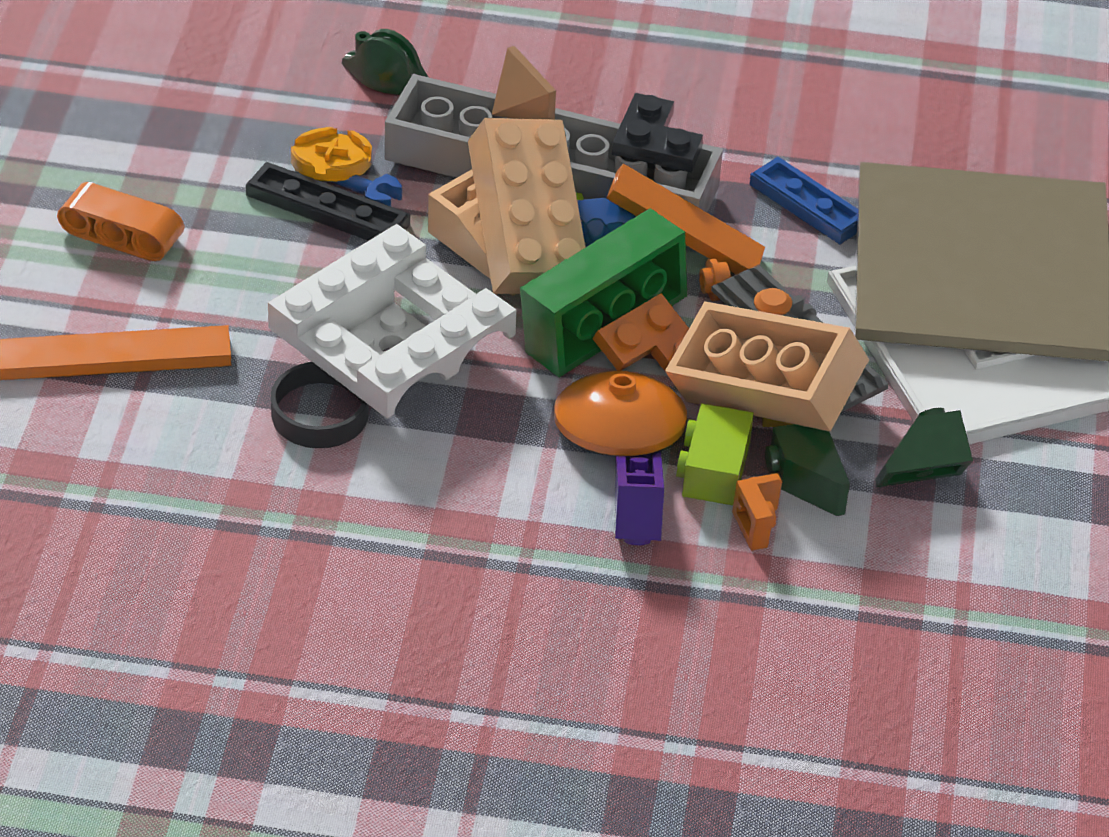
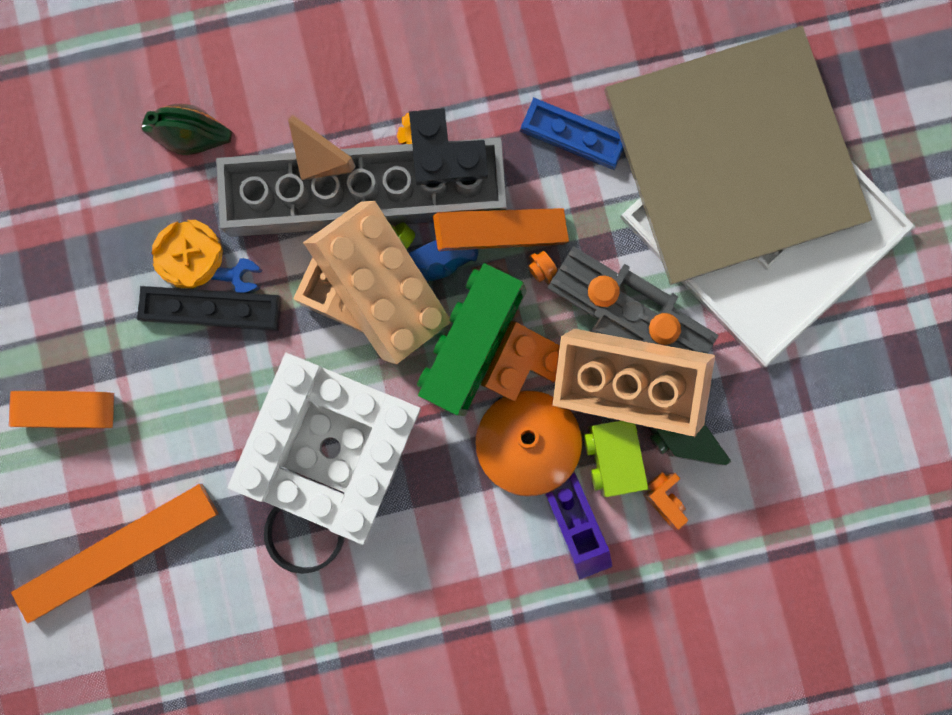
camera: 20 degrees left, 40 degrees up
dark green slope [875,407,973,487] -> none

